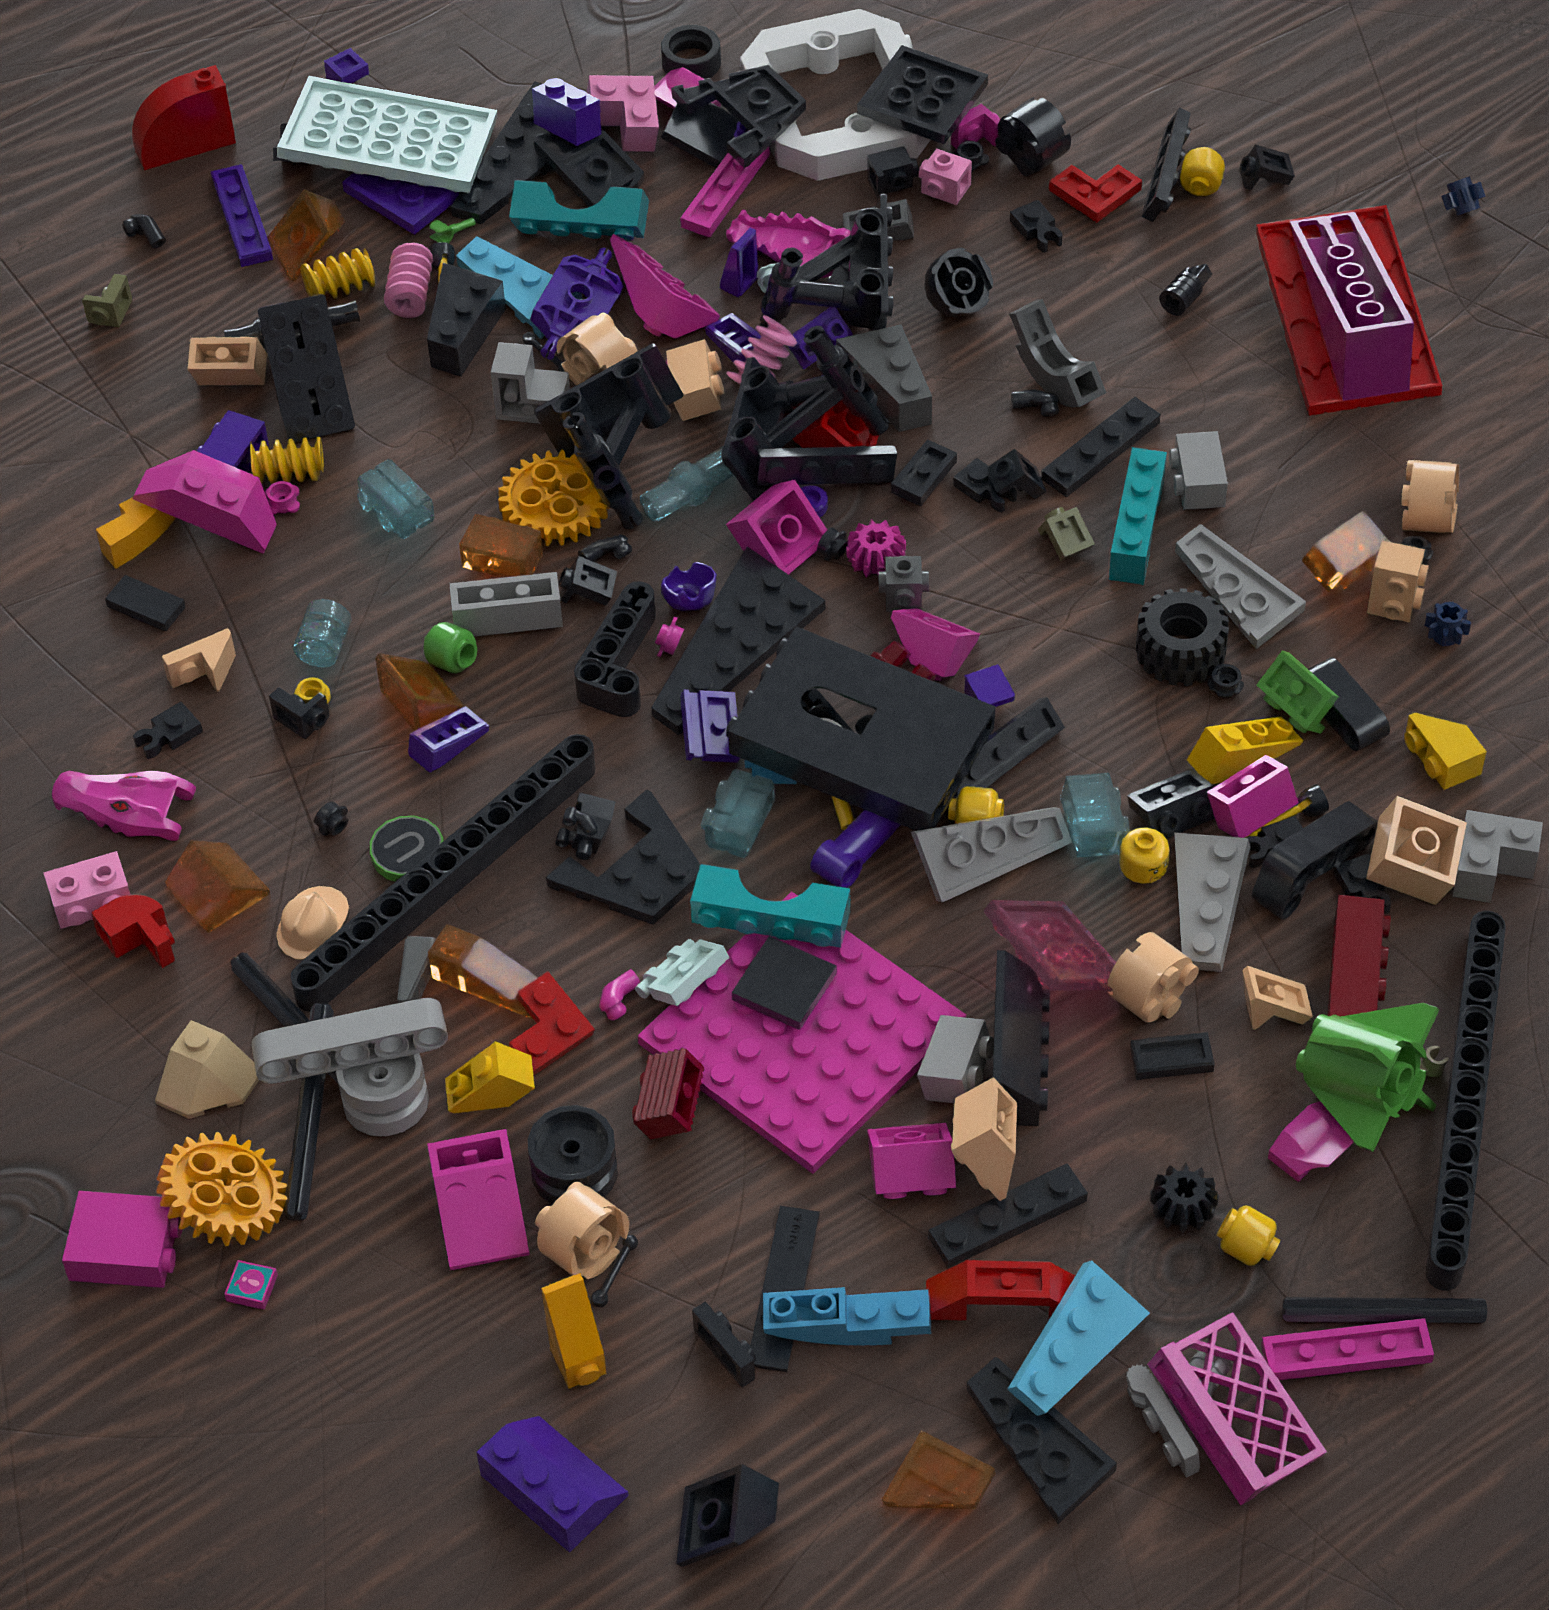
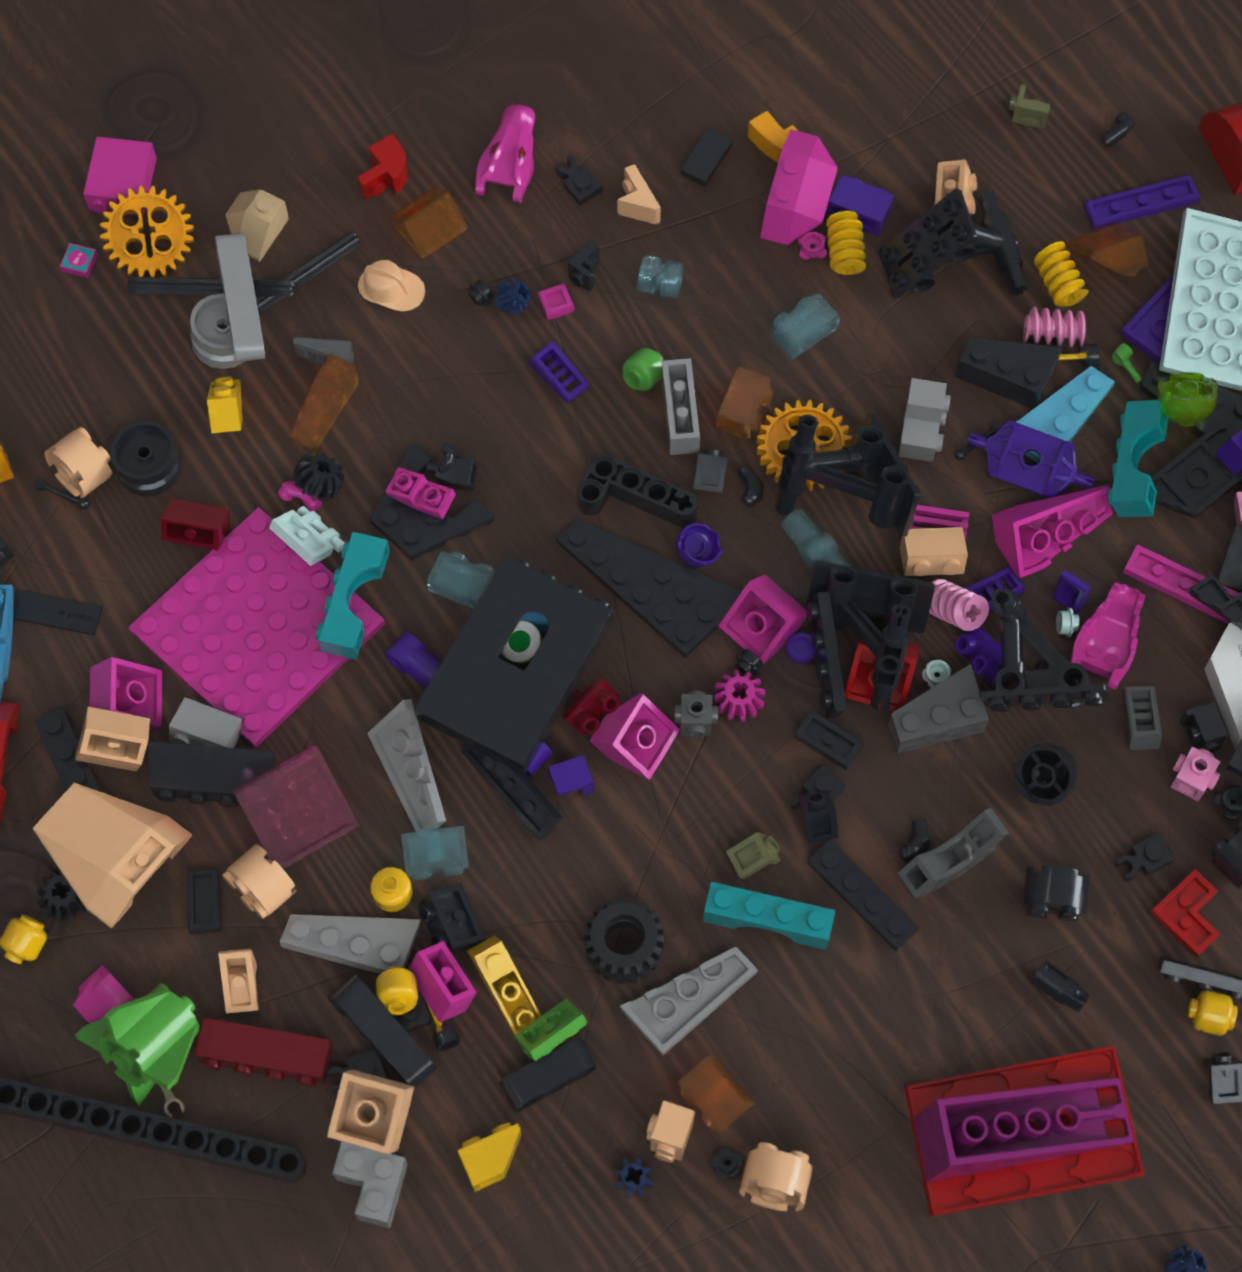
camera: 90 degrees right, 15 degrees up
bright pink brick [44,851,130,929] -> none
black beam [290,734,596,1012] -> none
yellow plate [294,677,331,704] -> none
black tile [370,815,444,882] -> none
clear orange slope [375,653,465,731] -> none
dark pink slope [427,1129,530,1270] -> none
red plate [509,971,595,1076] -> none
light nougat brick [557,313,637,386] -> none
dark pink plate [655,617,684,657] -> none
plate [680,689,740,763] -> none
black tile [732,936,837,1030] -> none
yellow head [948,786,1004,824] -> none
light grey brick [1169,431,1228,510] -> none
black plate [1208,664,1244,698] -> none
none -> light nougat wedge [33,783,192,929]
none -> black gear [292,451,345,502]
none -> yellow head [375,966,418,1015]
none -> dark pink slope [385,467,456,519]
none -> dark blue gear [495,278,530,316]
none -> dark pink tile [538,283,574,320]
none -> black brick [1023,866,1090,921]
none -> clear neon green cylinder [1157,372,1218,426]

